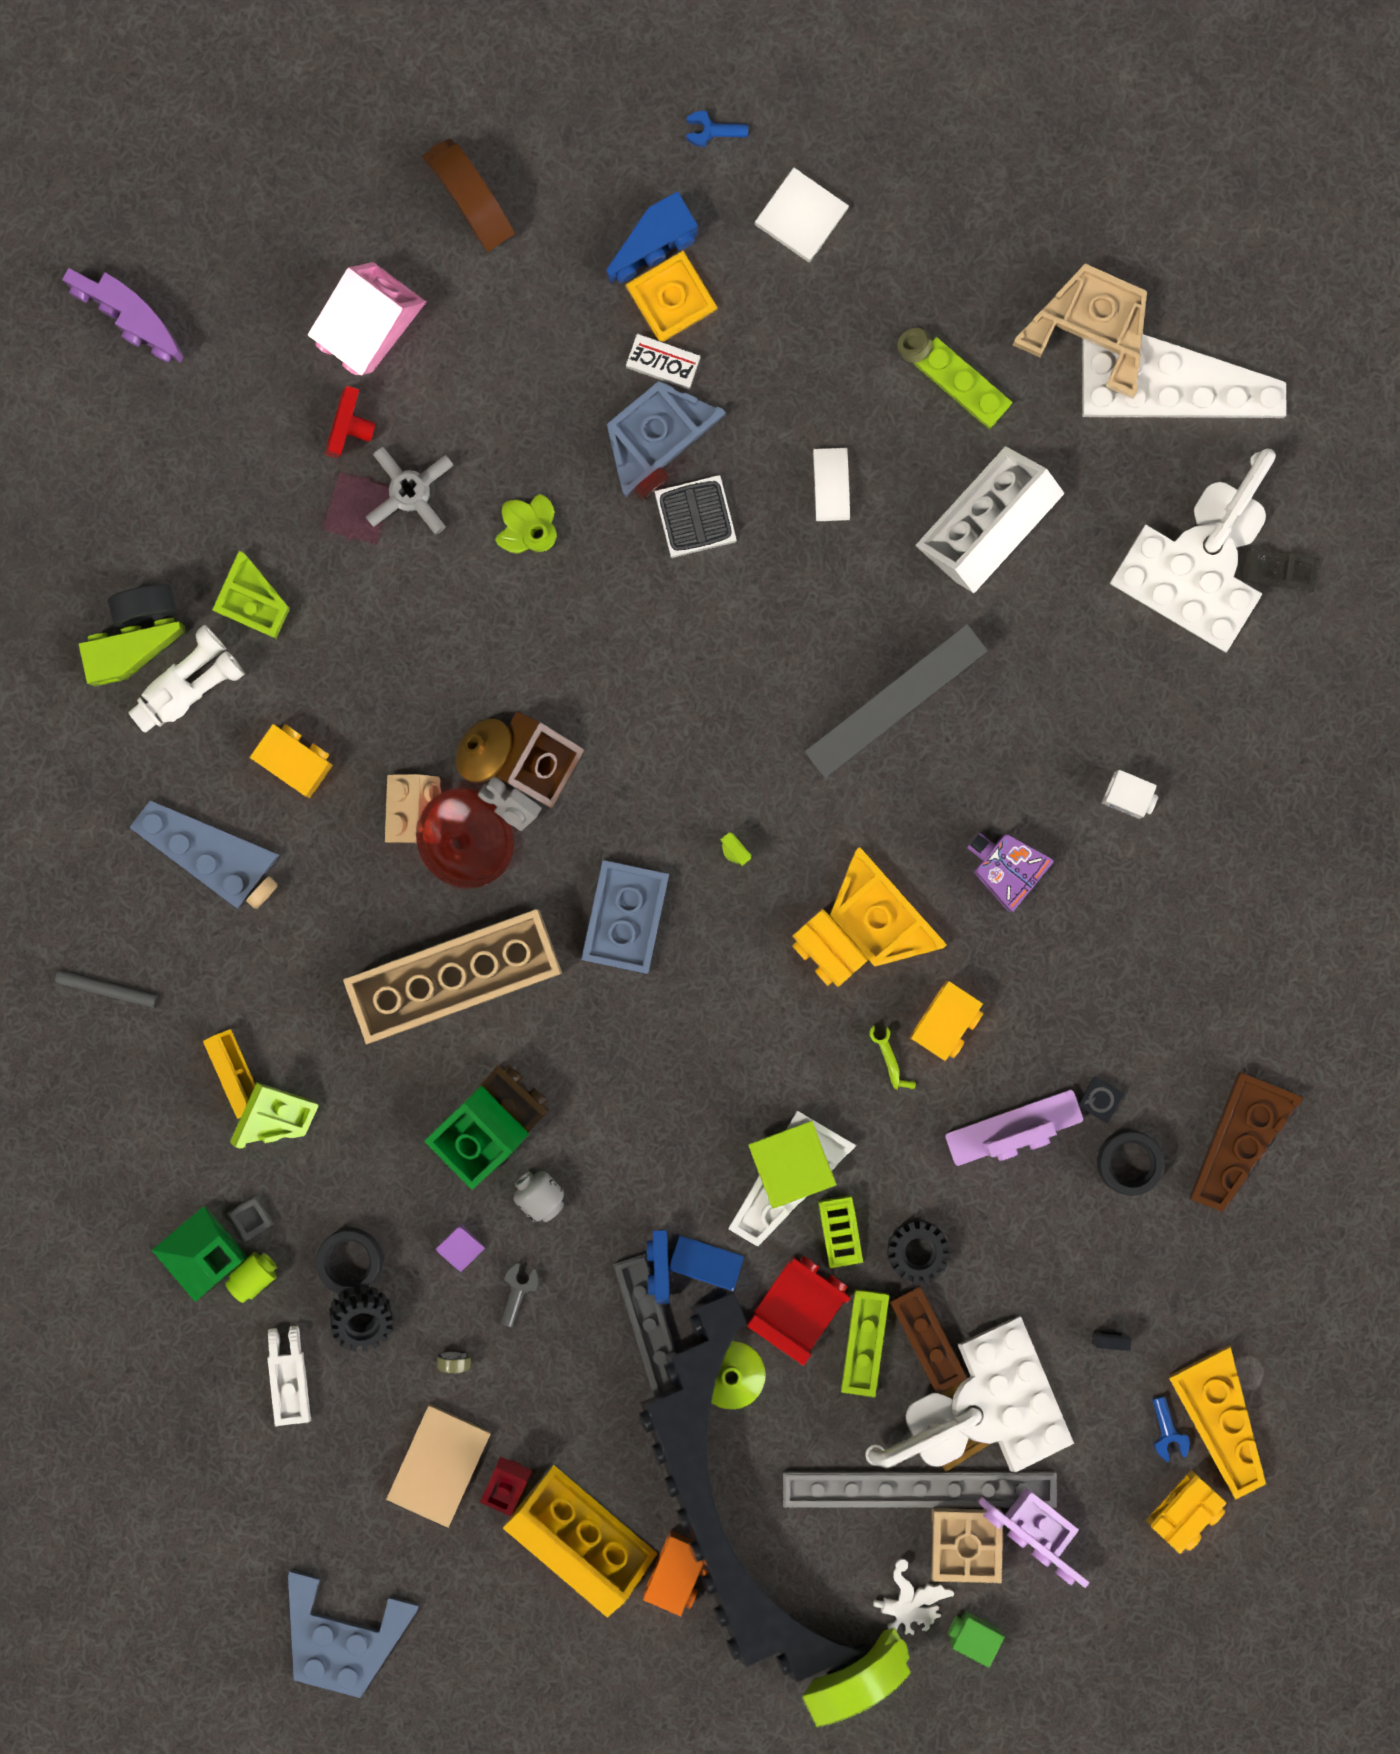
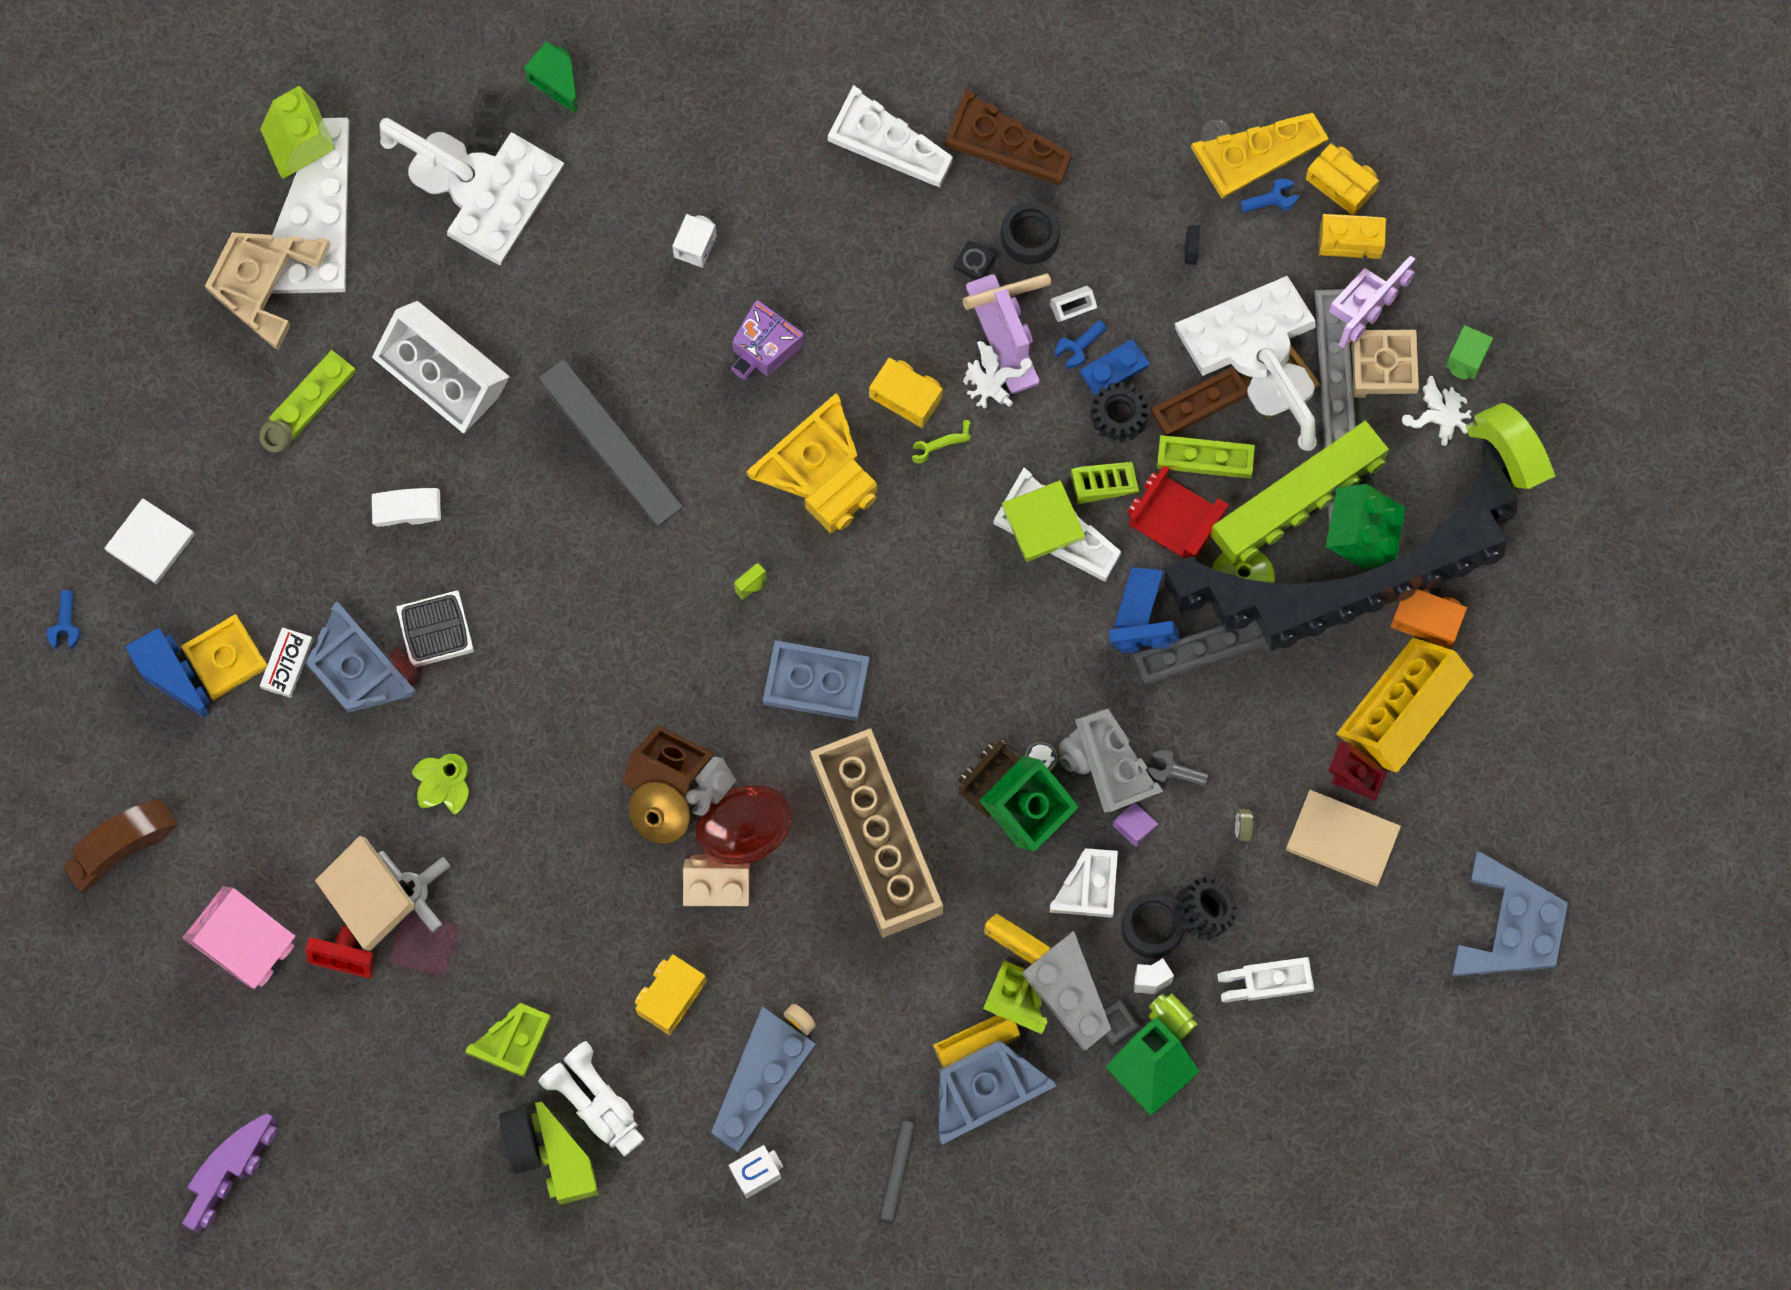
camera: 90 degrees left, 15 degrees down
none -> lime slope [260,86,336,179]
none -> tan tile [315,836,415,951]
none -> green slope [524,41,578,113]
none -> white brick [729,1145,783,1199]
none -> white wing [828,85,953,188]
none -> sand blue wing [938,1040,1056,1144]
none -> tan bar [963,273,1051,310]
none -> white piece [963,341,1032,408]
none -> yellow slope [984,914,1051,964]
none -> light grey wing [1022,931,1111,1051]
none -> tile [1025,742,1057,772]
none -> white piece [1050,286,1097,322]
none -> white wing [1050,848,1118,918]
none -> blue bar [1055,320,1107,369]
none -> light grey wing [1075,709,1163,812]
none -> blue plate [1080,339,1150,395]
none -> white piece [1134,959,1174,994]
none -> lime brick [1211,420,1389,565]
none -> yellow brick [1319,214,1386,259]
none -> green brick [1326,484,1405,570]

